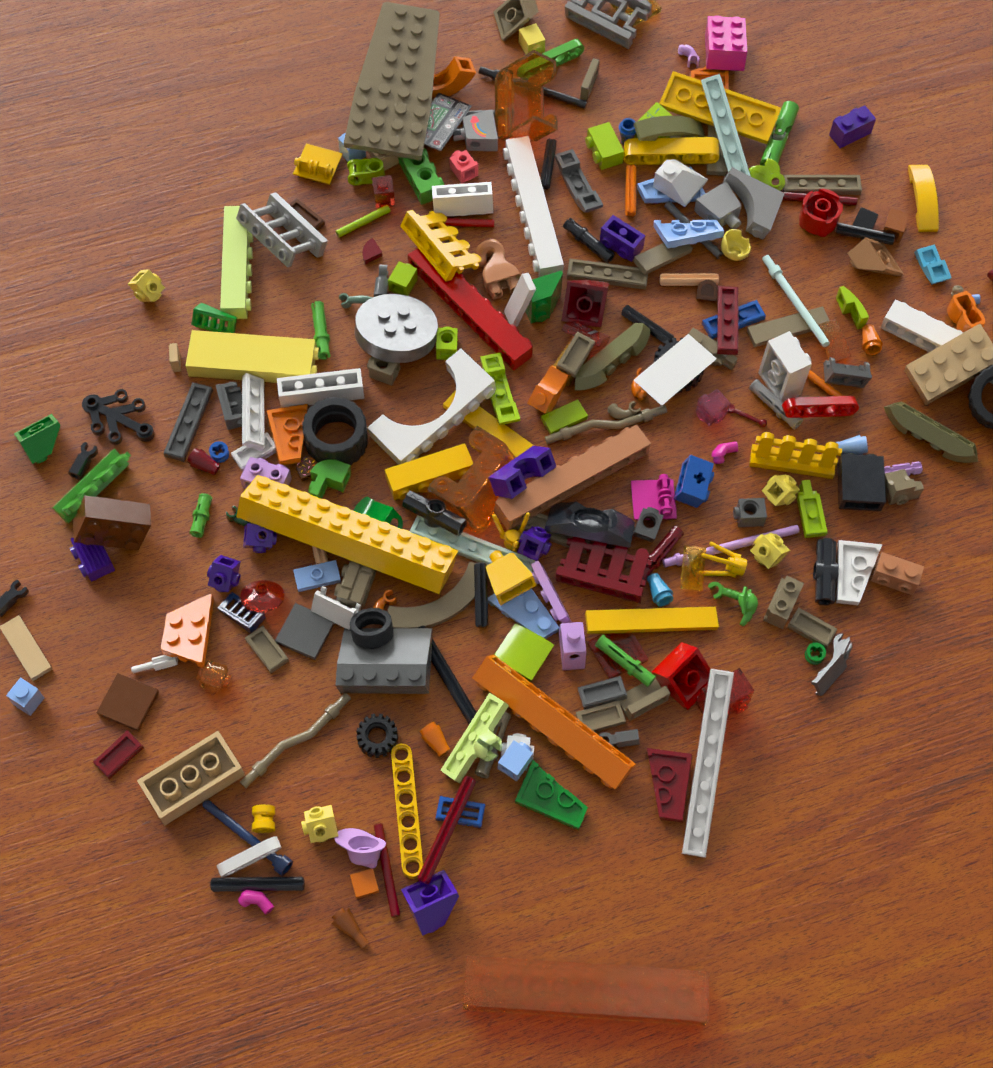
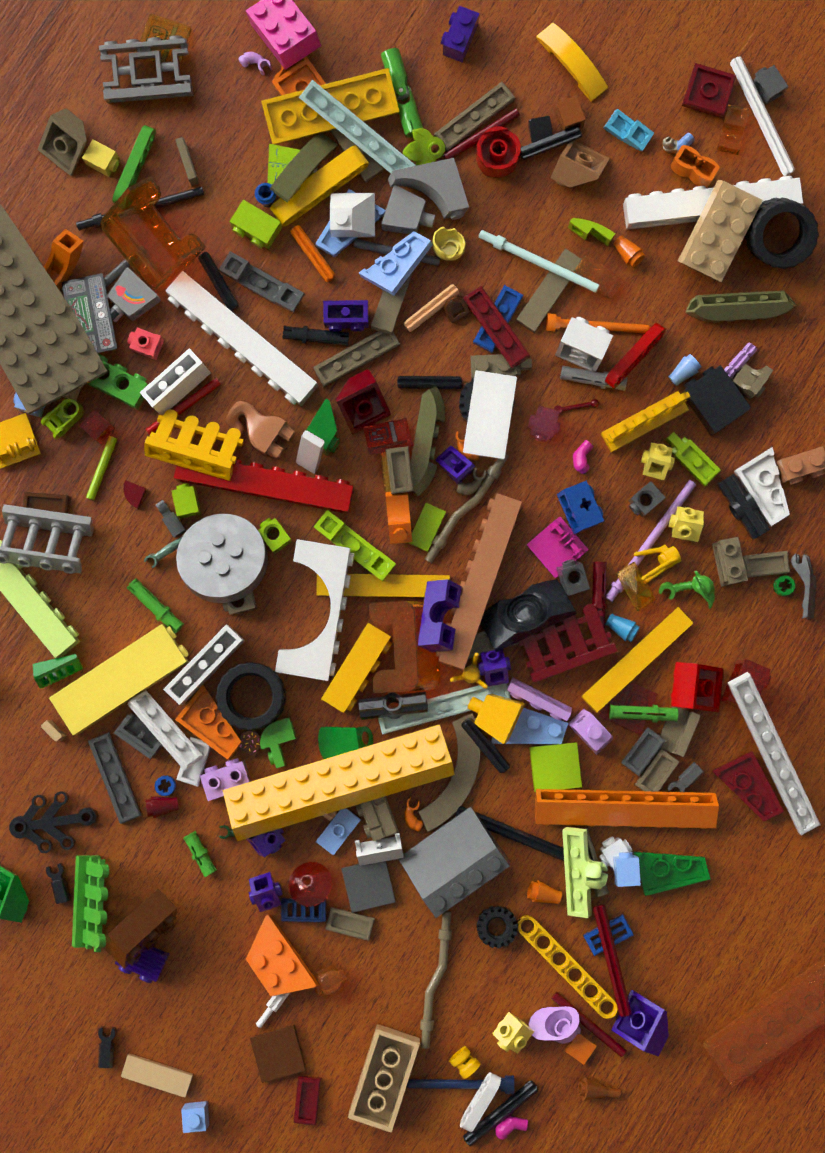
camera: 35 degrees left, 20 degrees up
black tyre [350,608,394,649] -> none
dark grey hinge [823,357,872,388] -> none
none -> dark purple slope [435,446,475,485]

